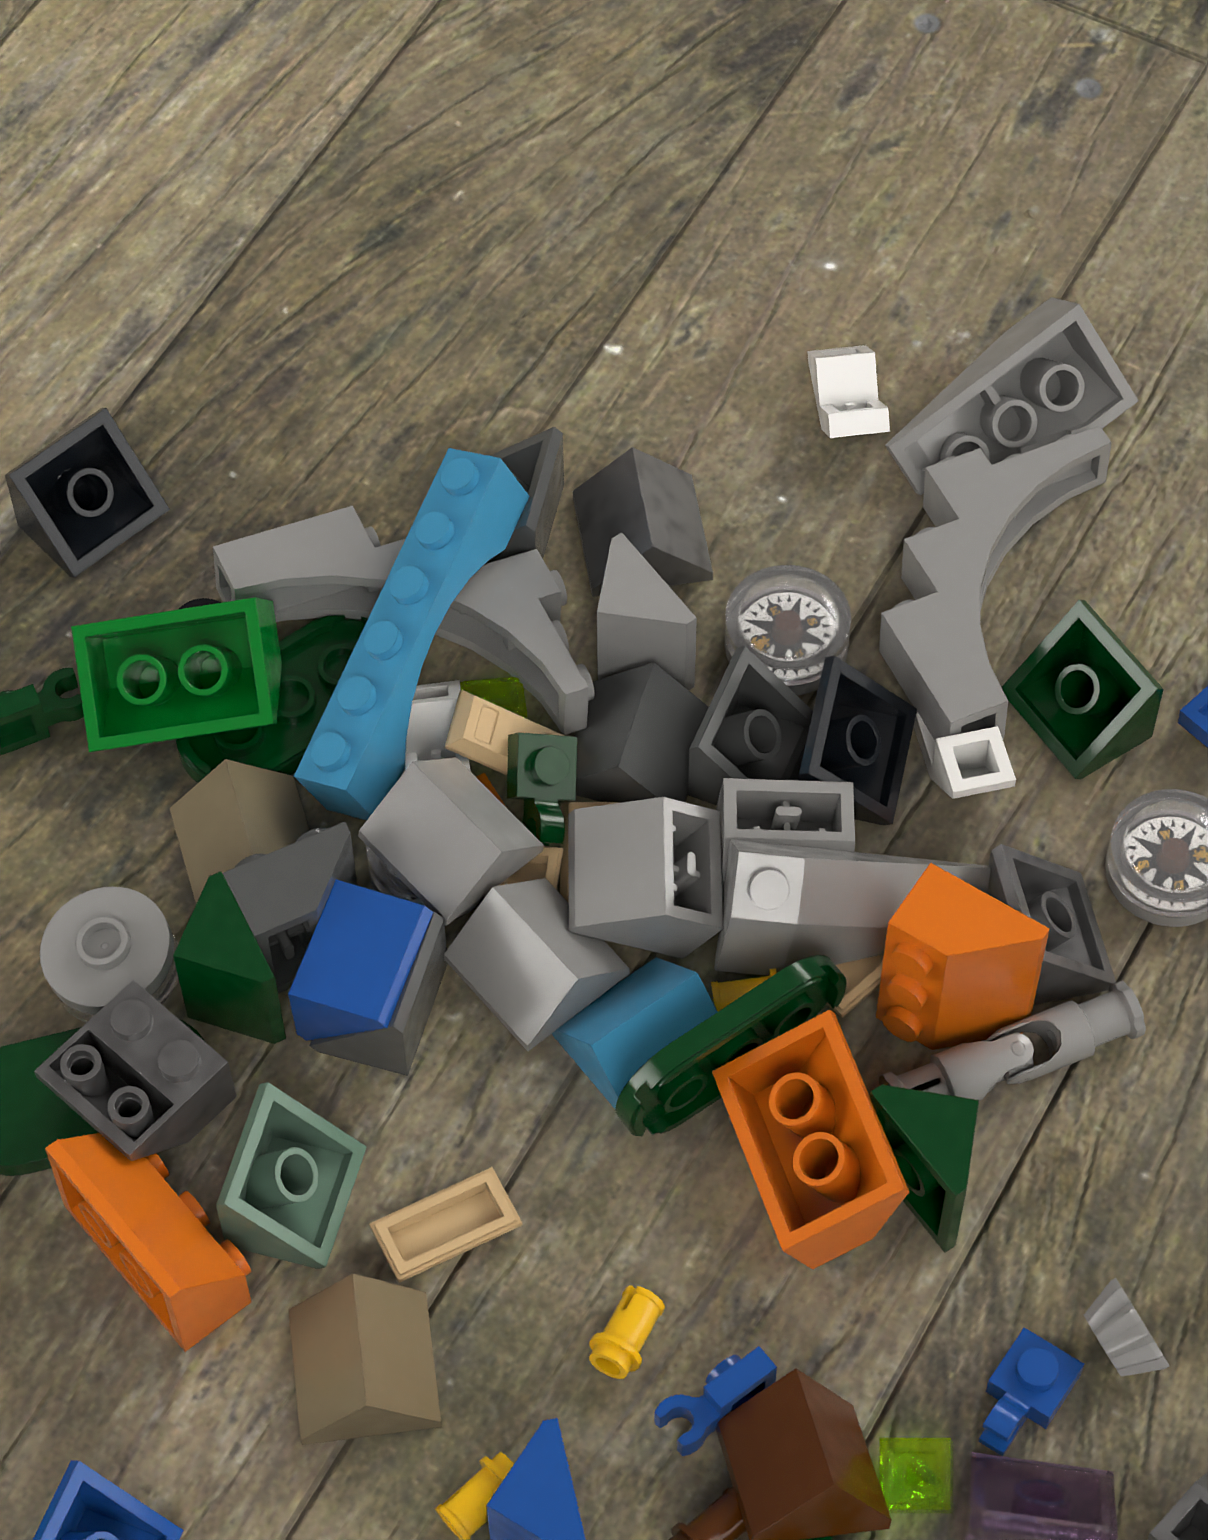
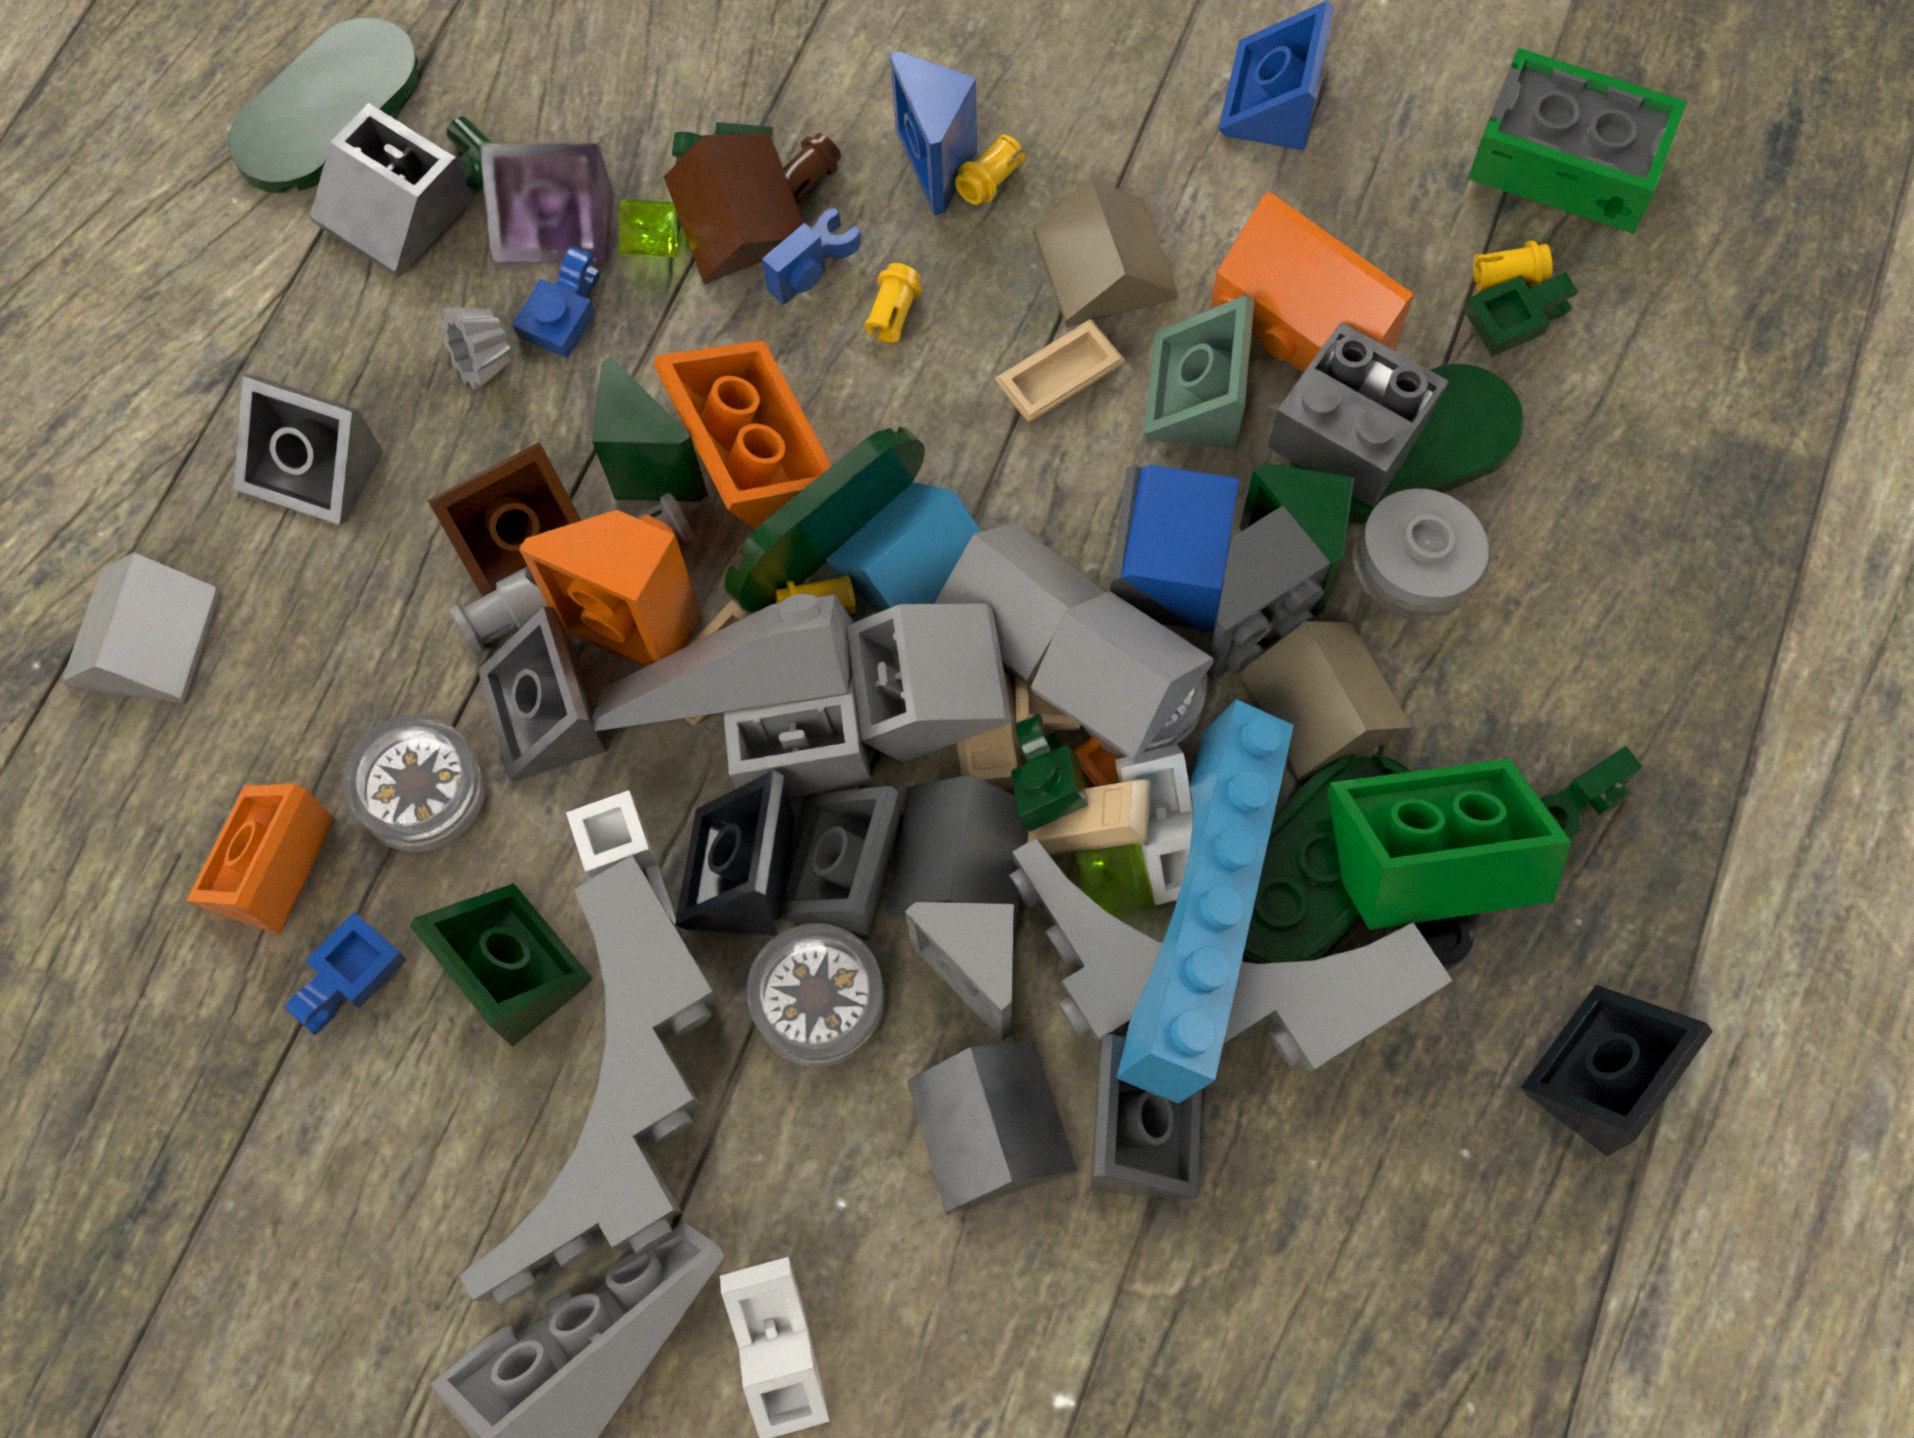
camera: 175 degrees right, 10 degrees up
none -> reddish brown slope [427,442,582,597]

